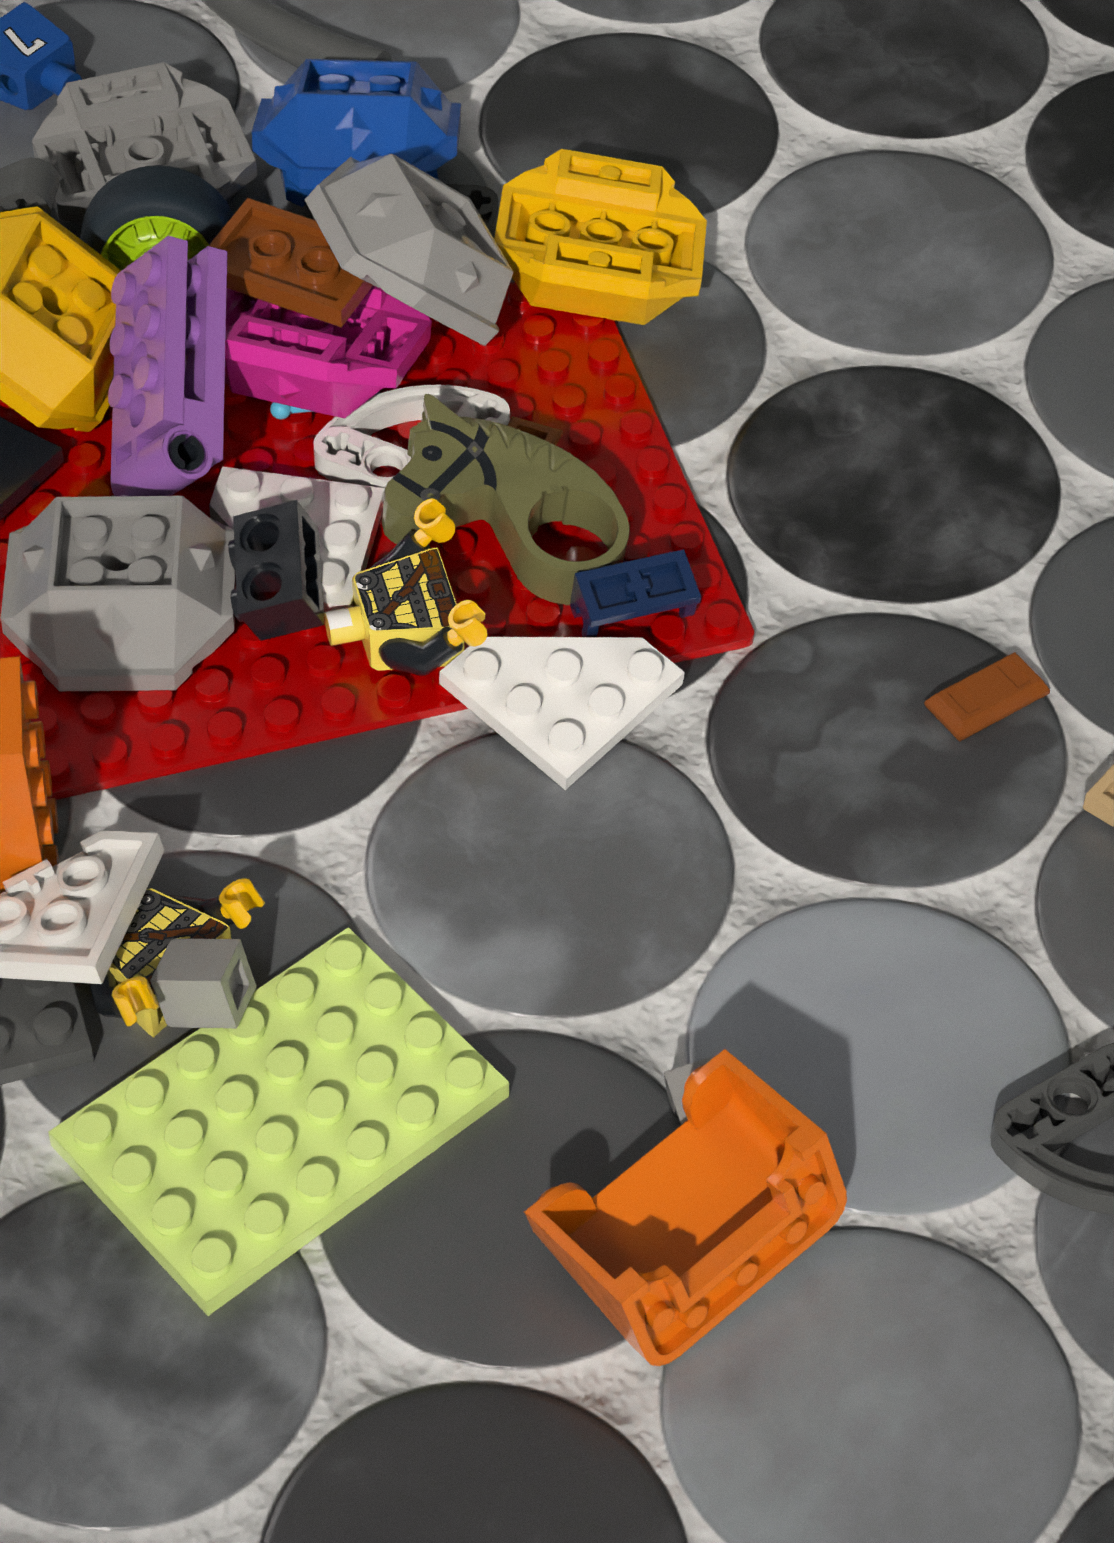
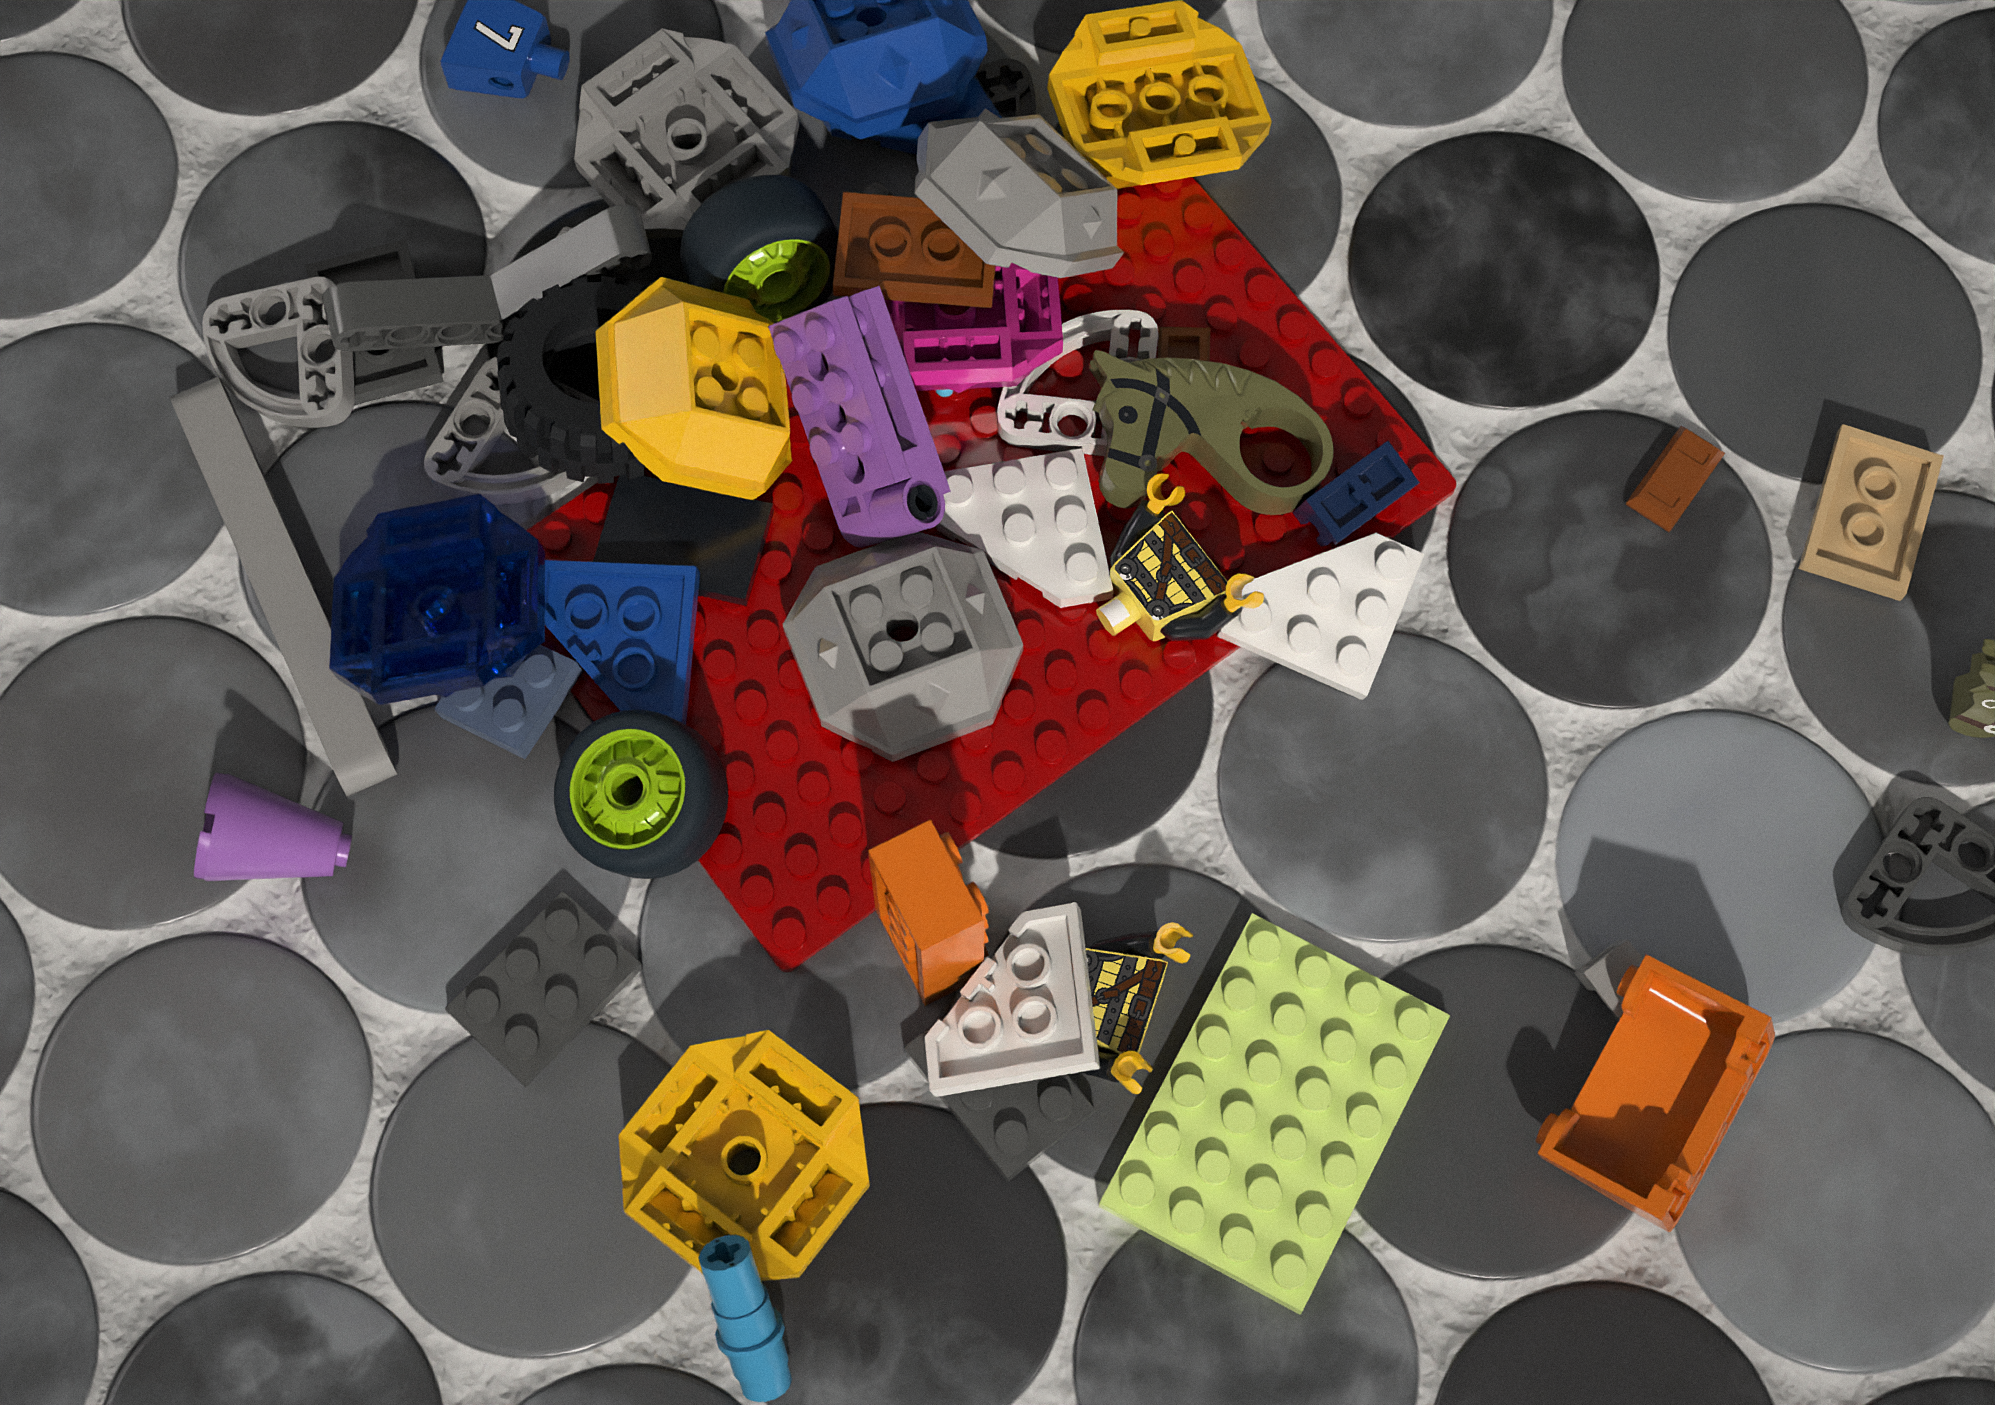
camera: 20 degrees left, 20 degrees up
light grey panel [150,938,256,1029] -> none
black brick [228,500,325,641] -> none

